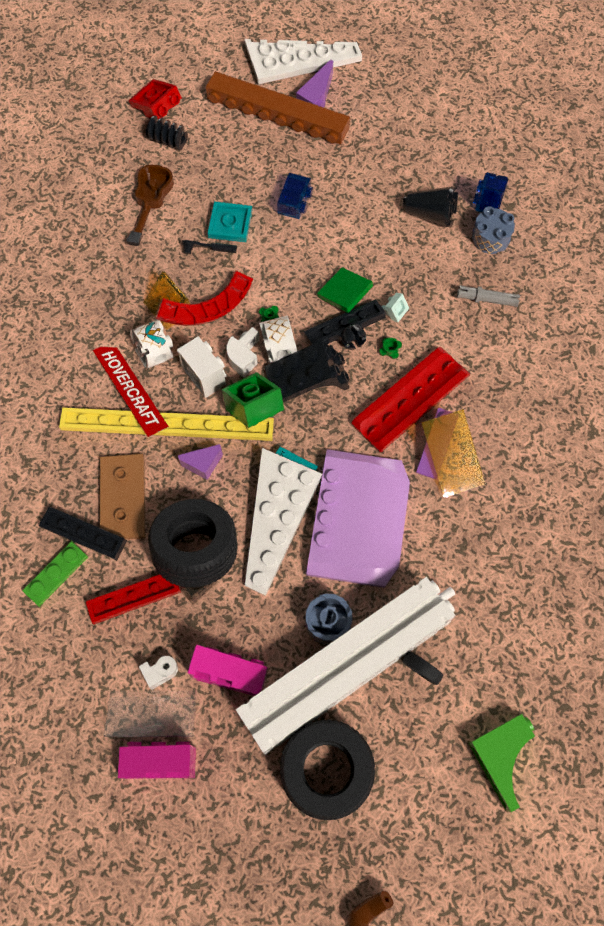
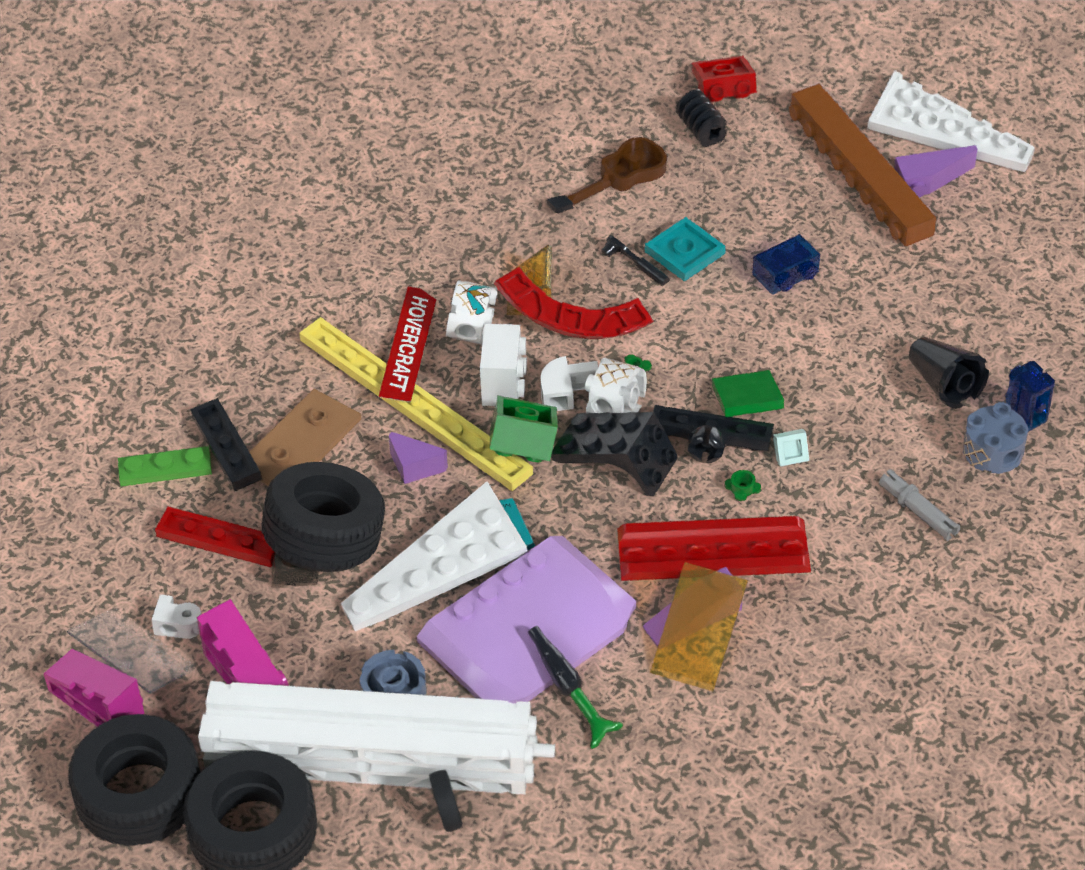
camera: 40 degrees right, 20 degrees down
none -> black tyre [68,714,201,846]
none -> piece [528,626,623,749]

